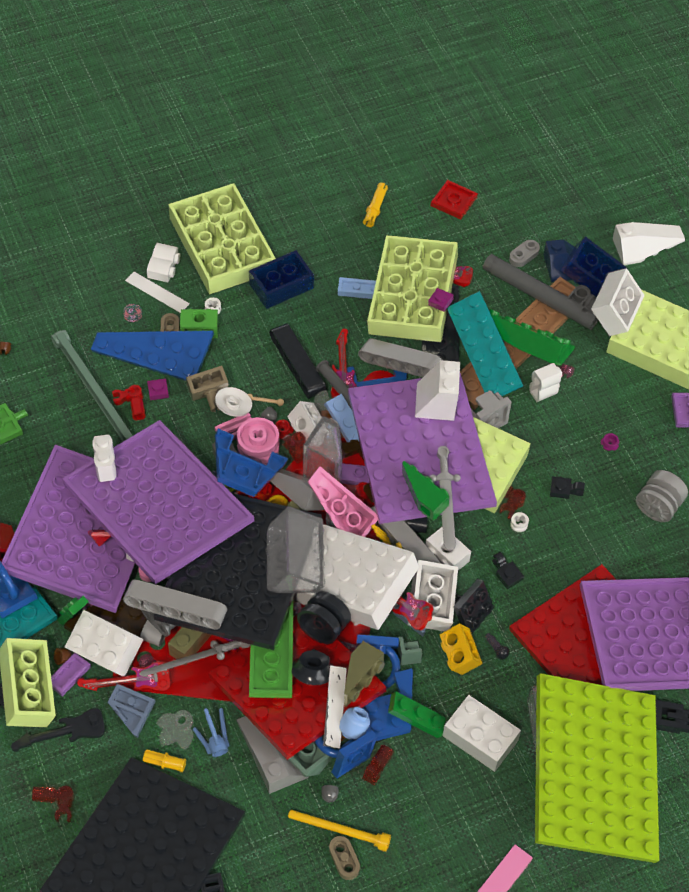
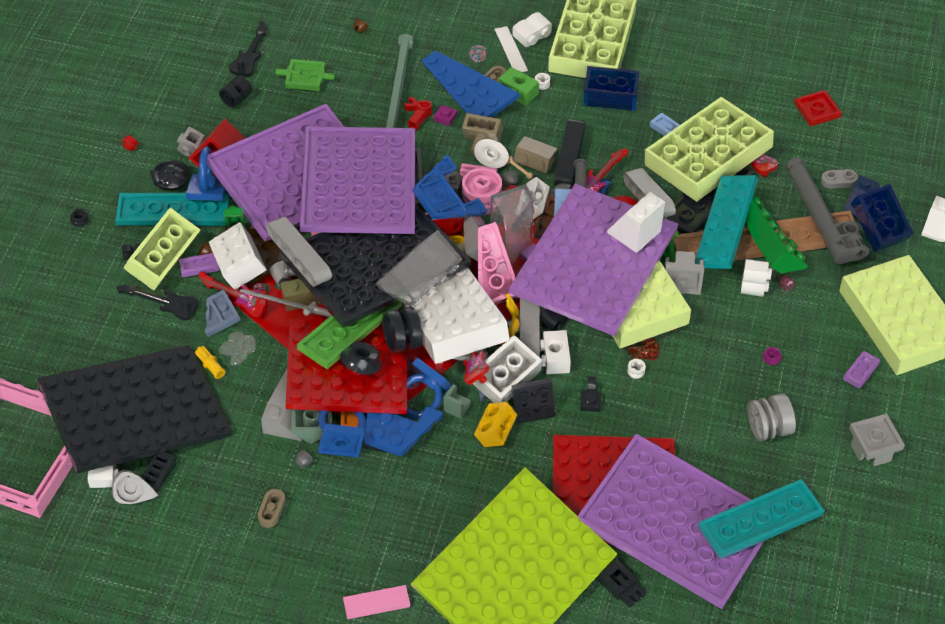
camera: 40 degrees right, 5 degrees down
clear red bar [32,786,74,822] -> none
red slope [88,530,111,547] -> none
white brick [93,435,116,482] -> none
medium blue plant [193,708,230,757] -> none
yellow piece [288,810,391,852] -> none
white sticker [323,666,347,748] -> none
light blue head [339,707,370,739] -> none
olive slope [344,641,385,707] -> none
clear red bar [362,745,393,785] -> none
yellow pin [363,183,388,227] -> none
green plate [388,691,446,738] -> none
green slope [402,461,450,521] -> none
magenta plate [428,288,454,312] -> none
light grey sword [429,446,461,550] -> none
white brick [443,695,521,772] -> none
piece [485,633,509,660] -> none
black plate [550,476,585,499] -> none
white brick [591,268,644,336] -> none
none -> dark tan brick [514,136,557,173]

